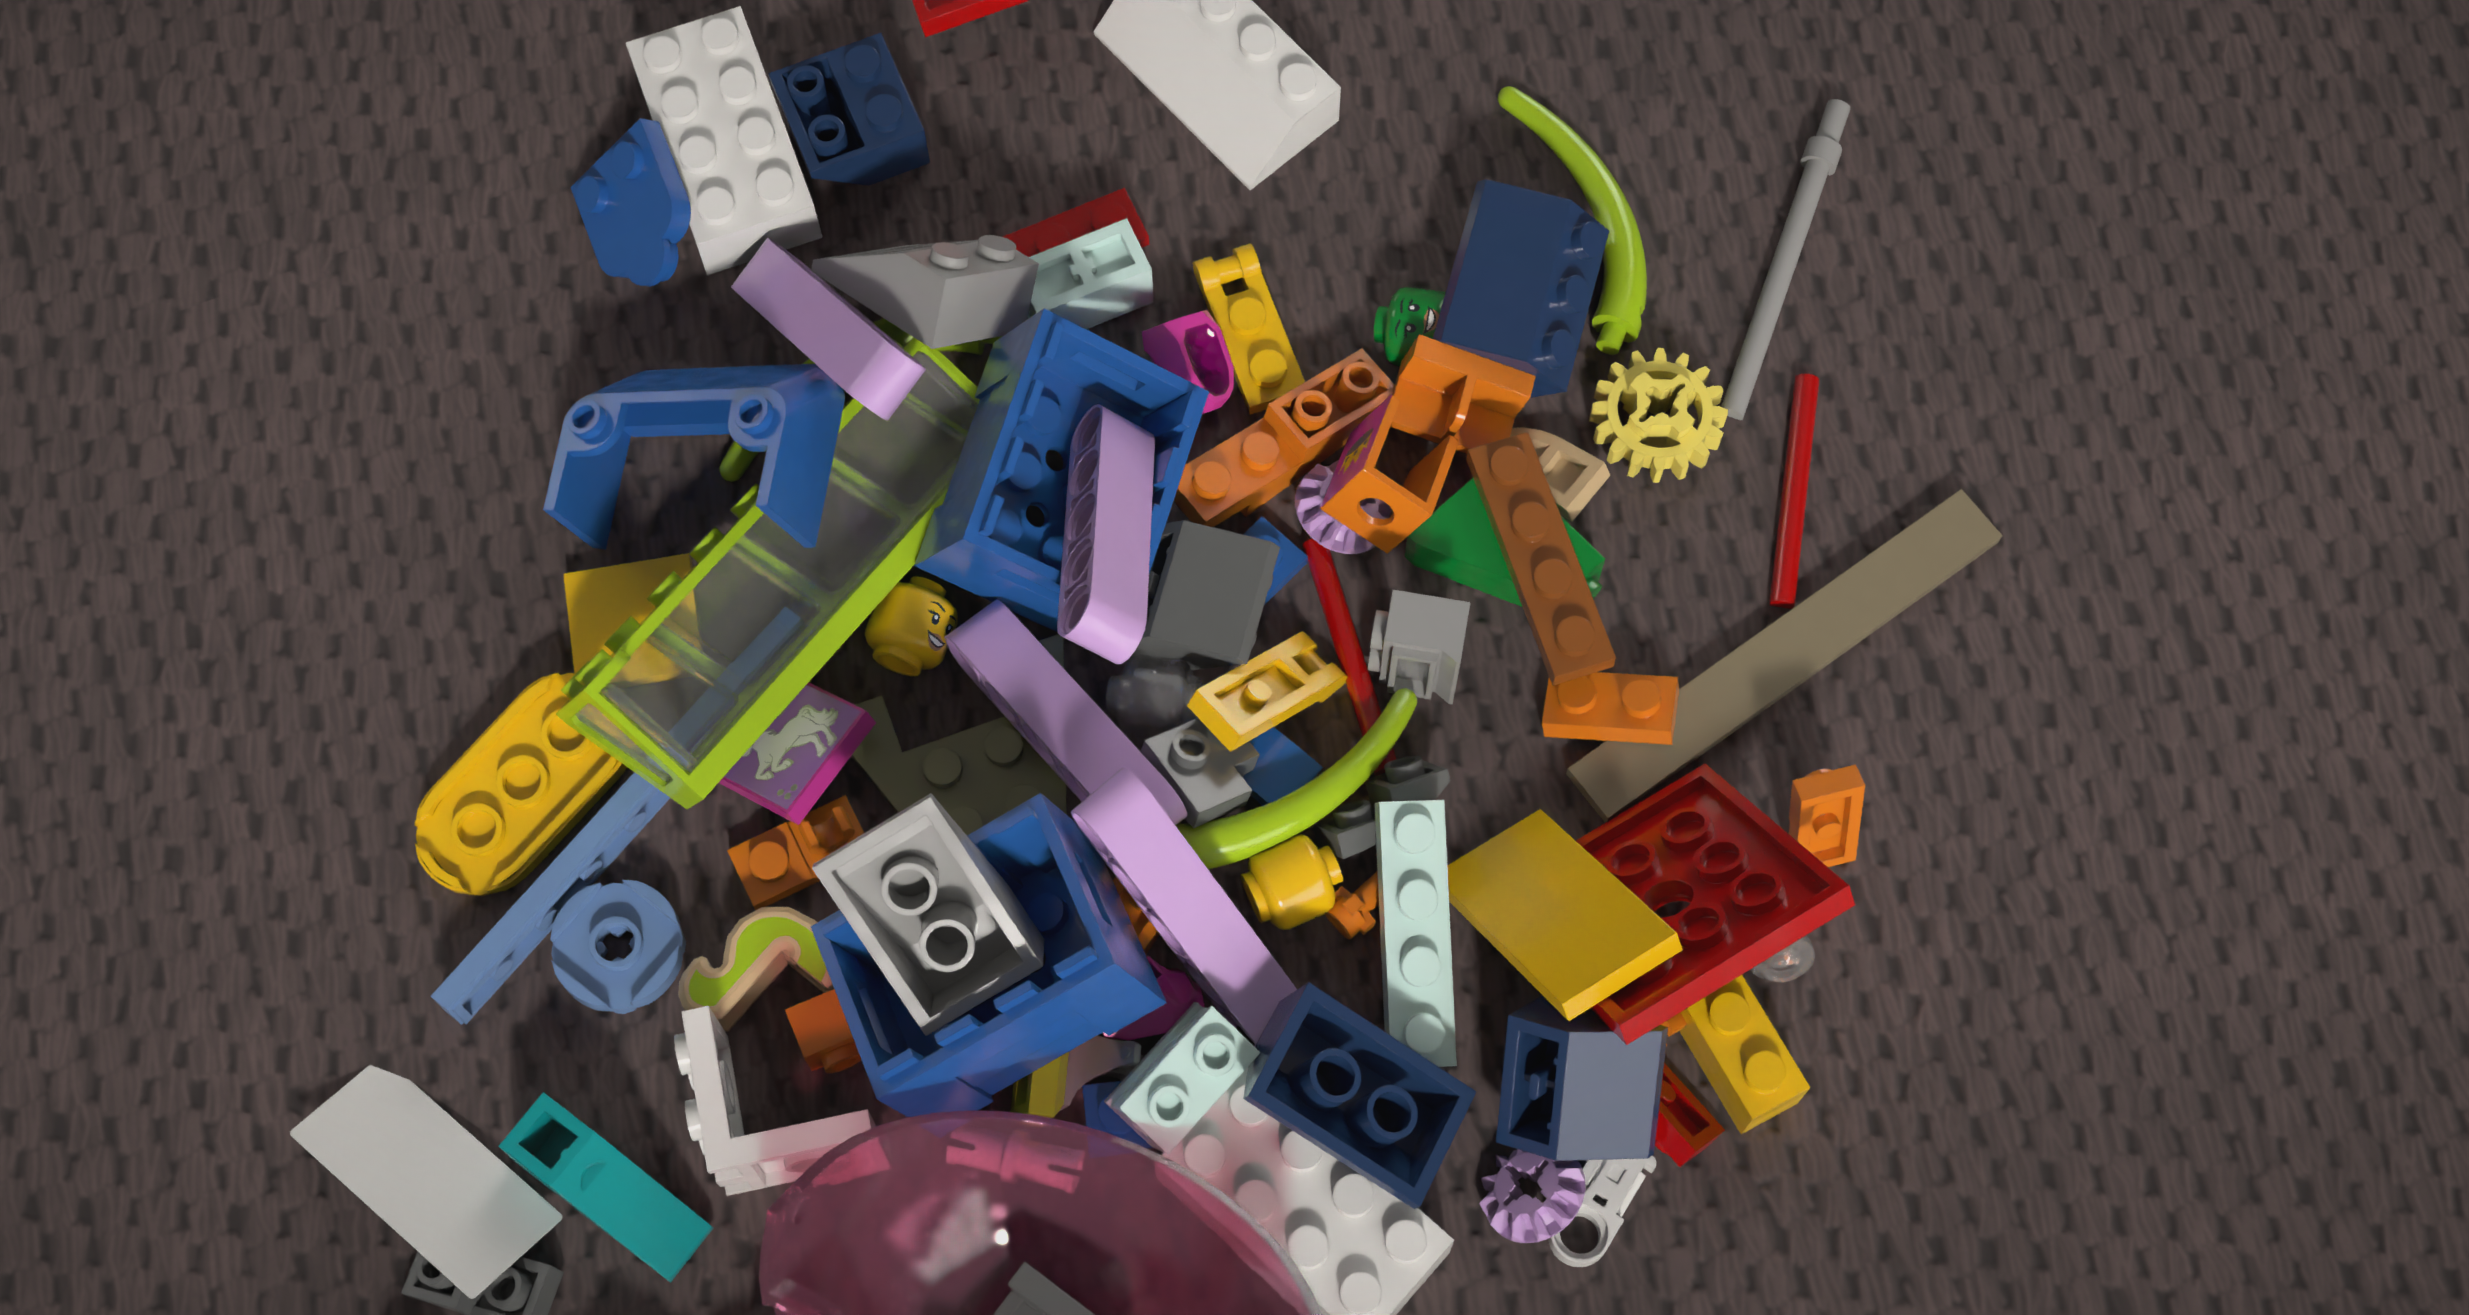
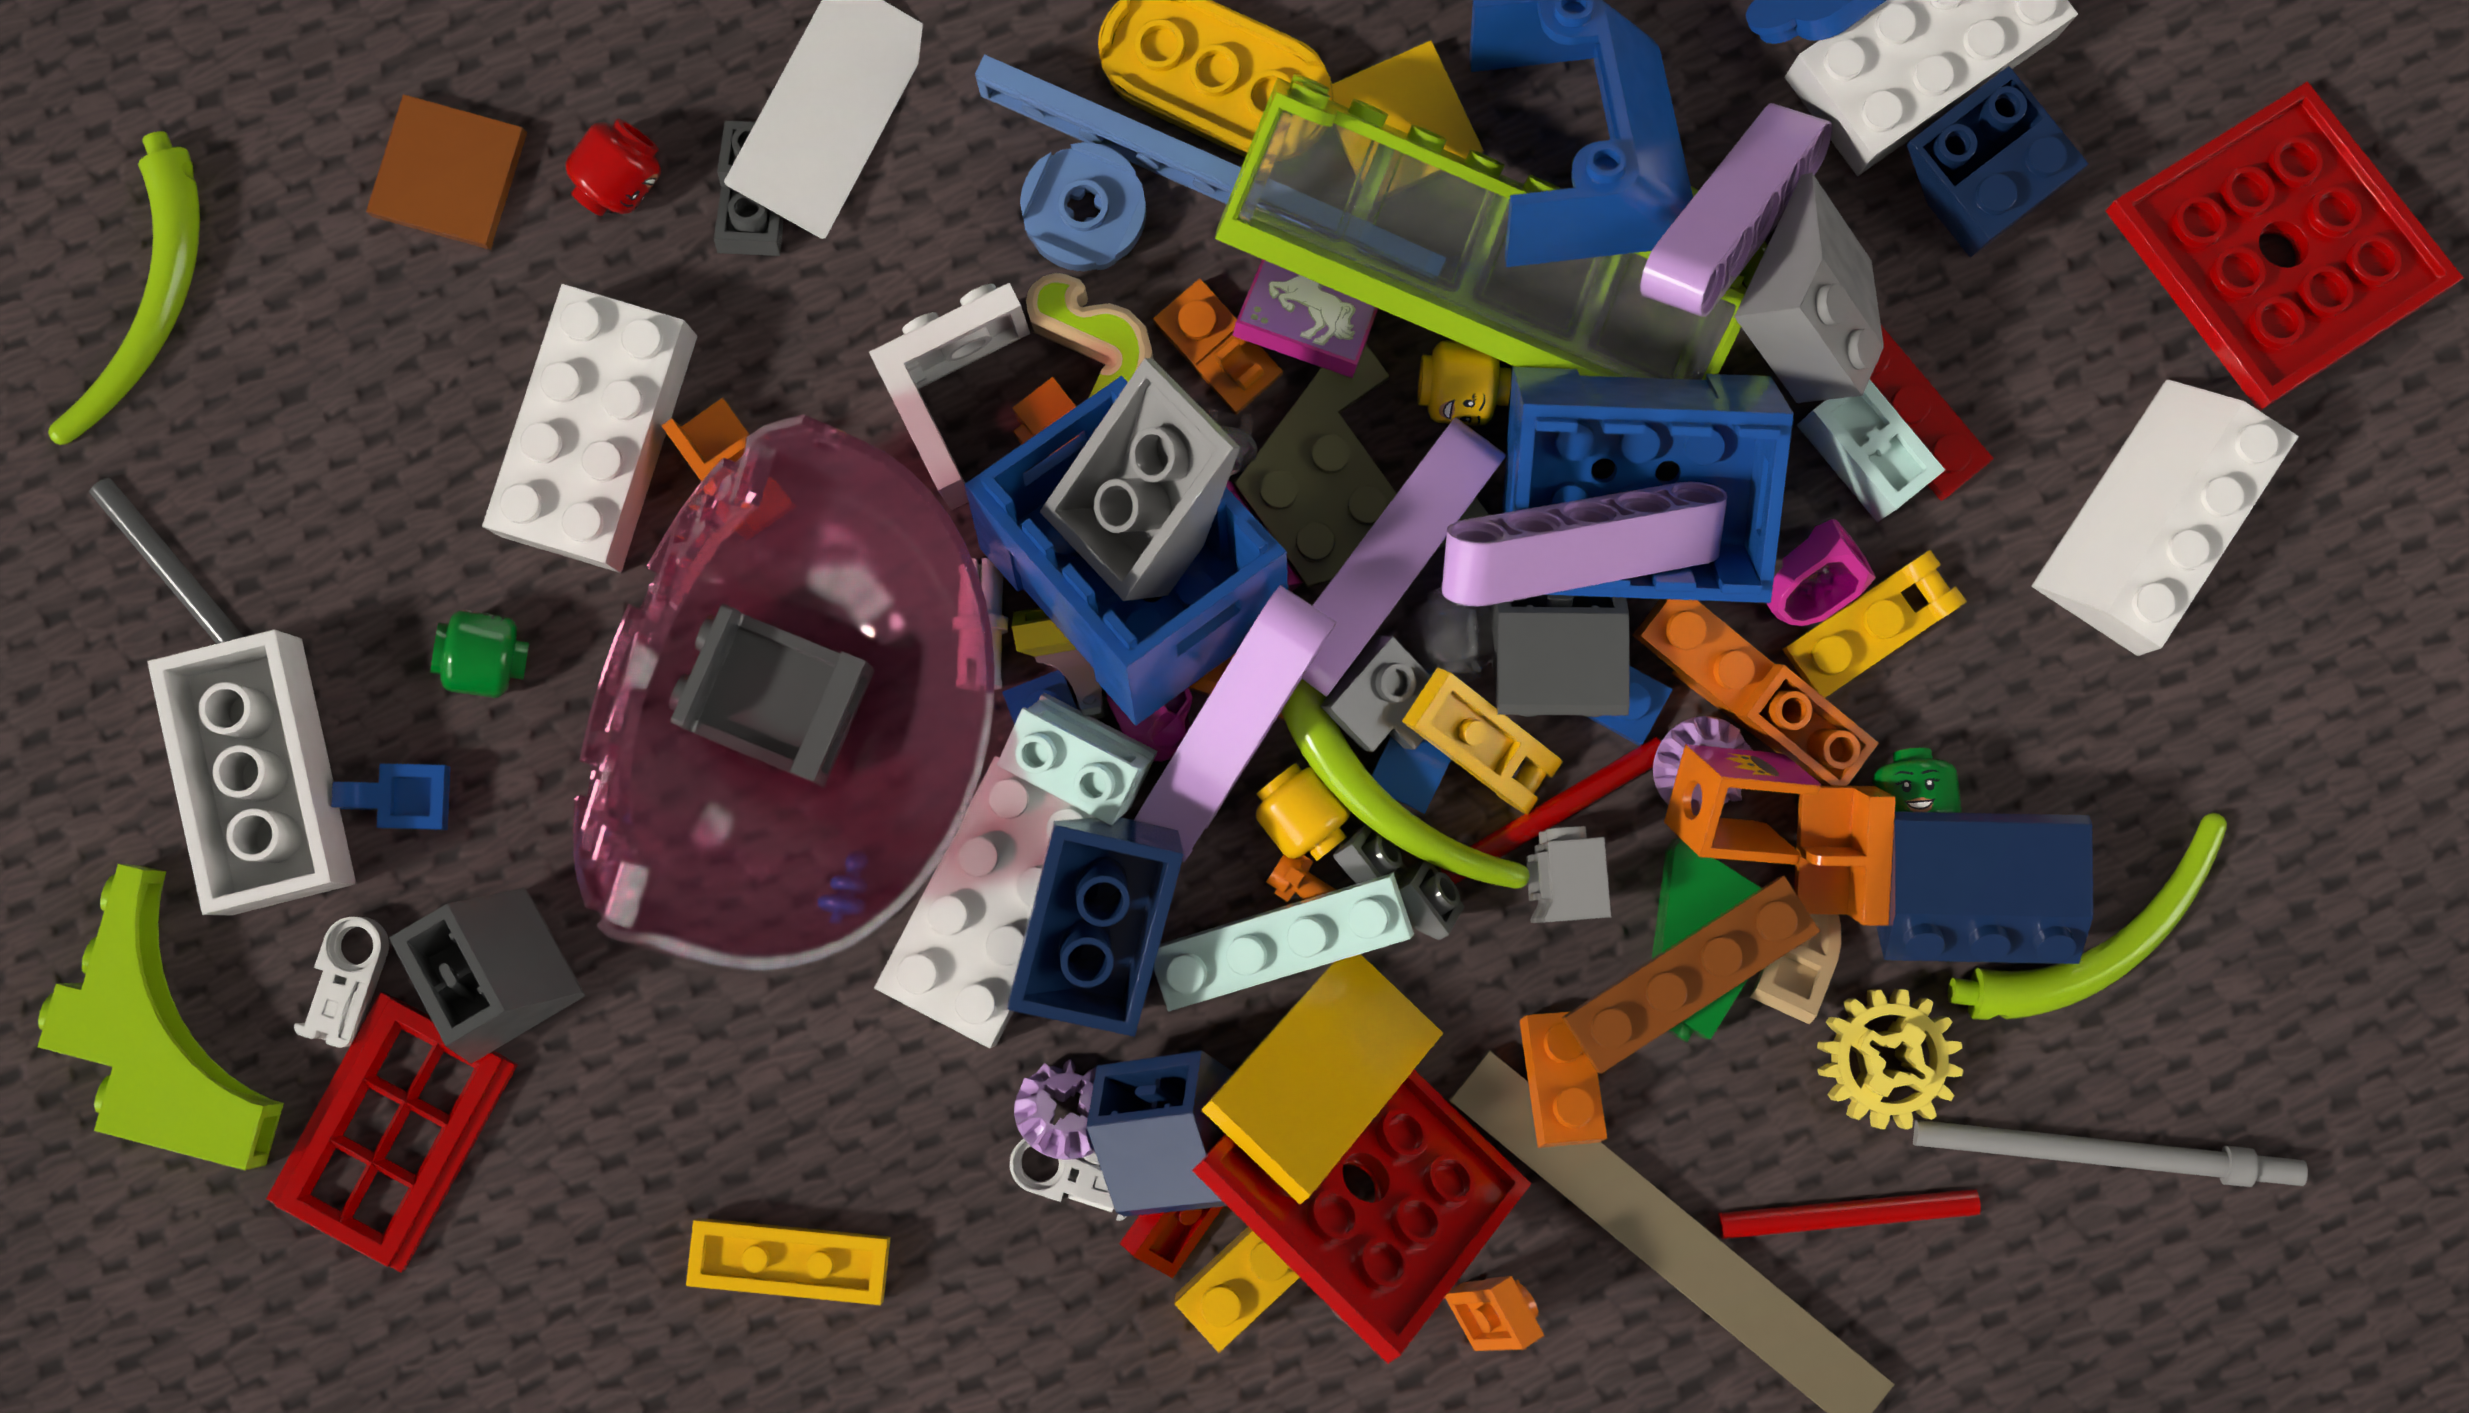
camera: 75 degrees right, 15 degrees up
teal slope [498,1092,713,1283] -> none

